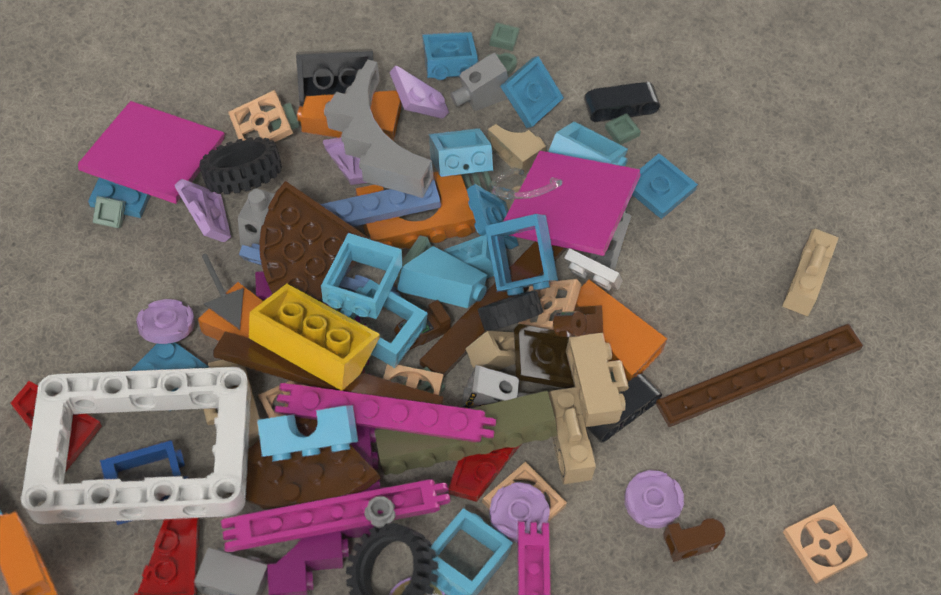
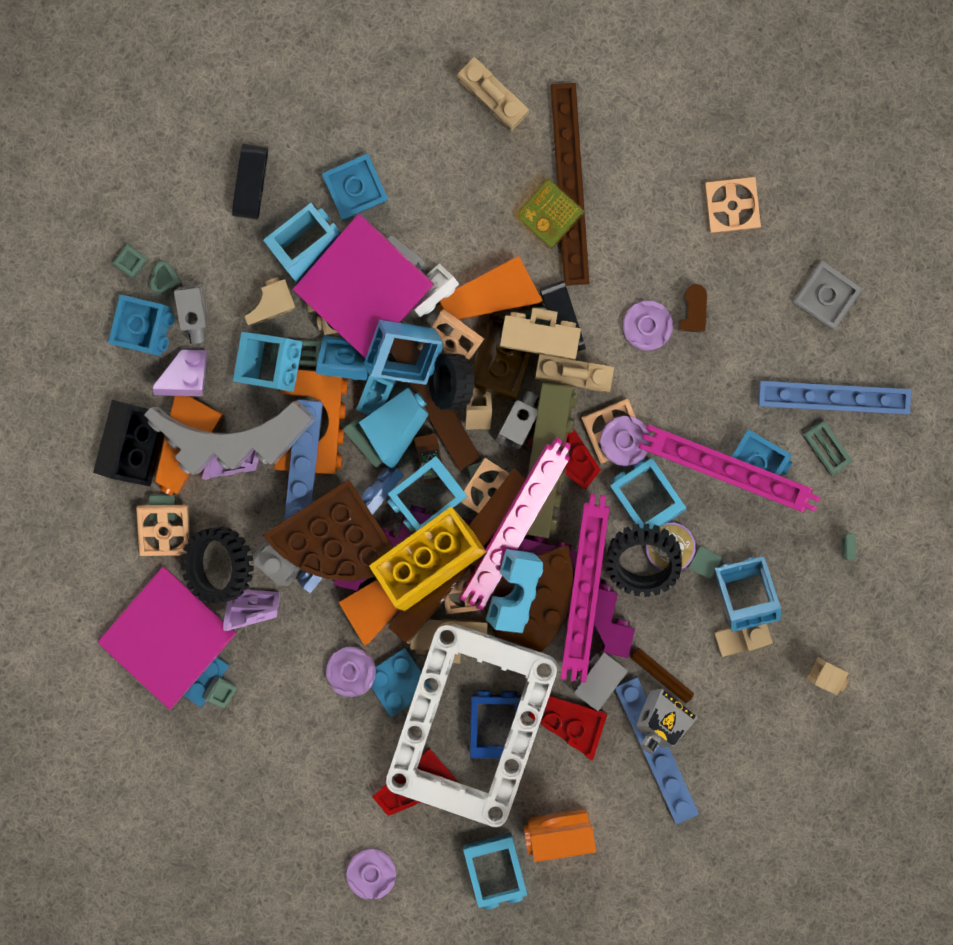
camera: 65 degrees left, 30 degrees up
dark grey piece [202,254,244,330] -> none
medium azure window [321,233,402,319] -> none
light grey plate [365,496,395,527] -> none
clear piece [489,167,563,200] -> none
dark azure plate [500,56,564,128] -> none
reddish brown leg [553,305,604,337] -> none
sand green tile [605,114,641,145] -> none
none -> clear yellow tile [514,177,585,249]

